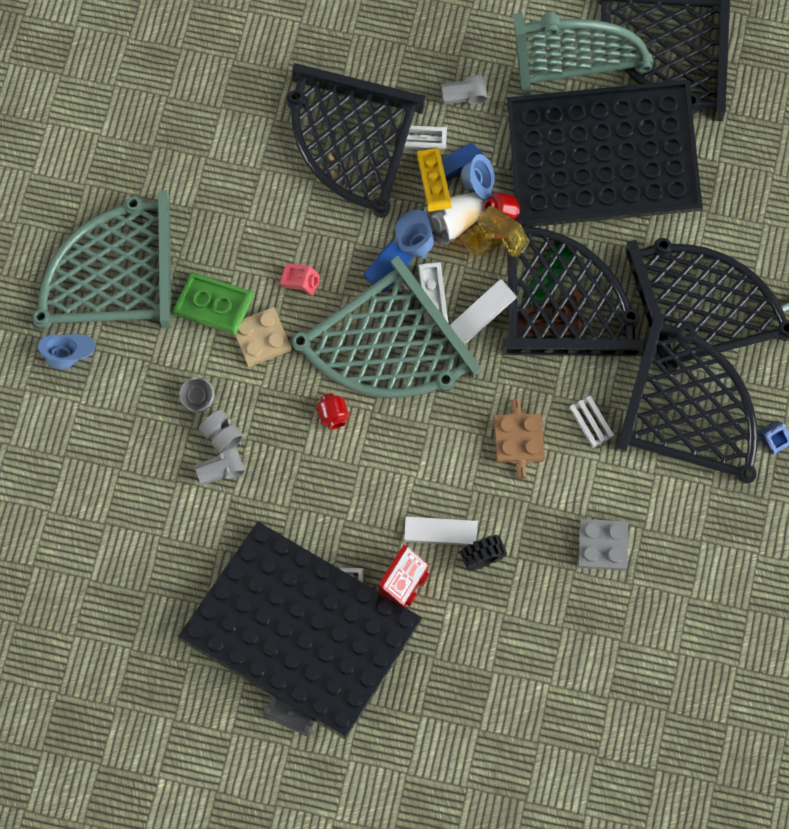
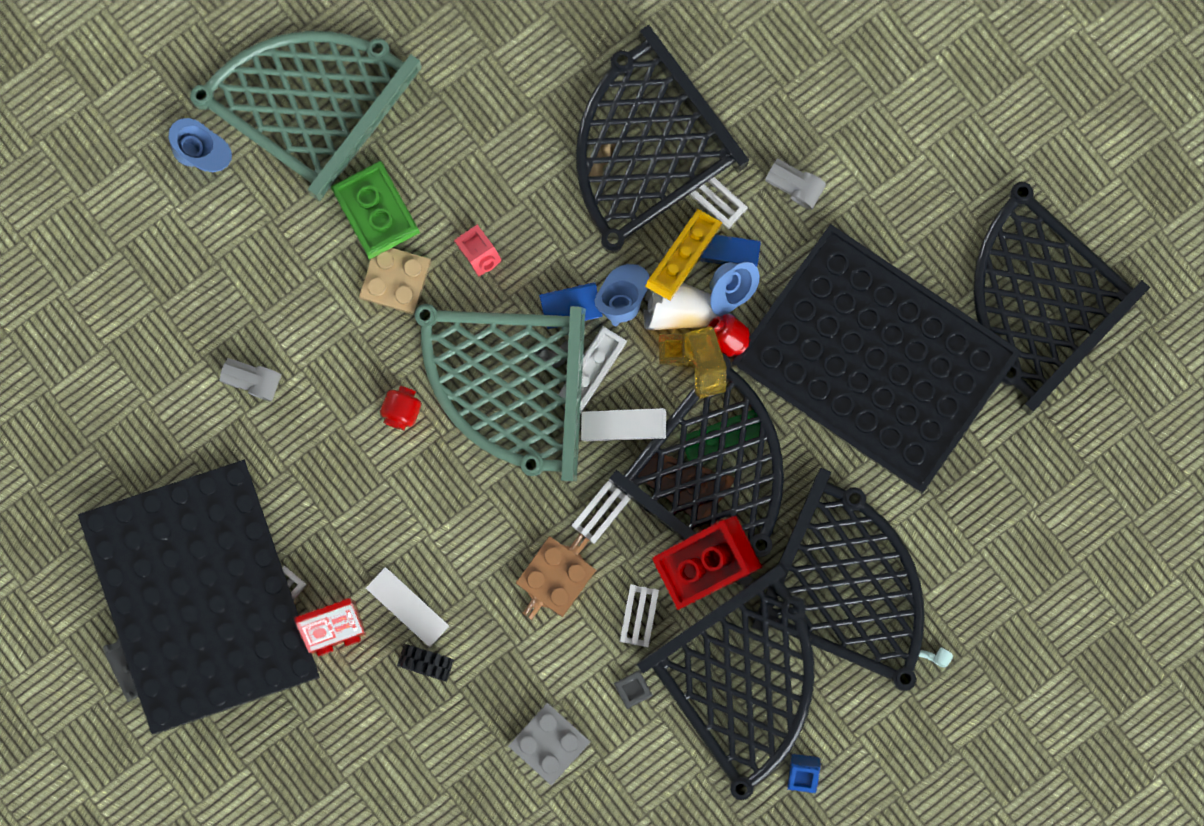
camera: 40 degrees right, 10 degrees up
light grey hair [179,377,215,413] -> none
light grey wheel [199,410,244,454] -> none
sand green piece [513,12,653,95] -> none
none -> white tile [572,481,630,544]
none -> dark grey tile [614,670,653,709]
none -> red slope [652,515,762,610]

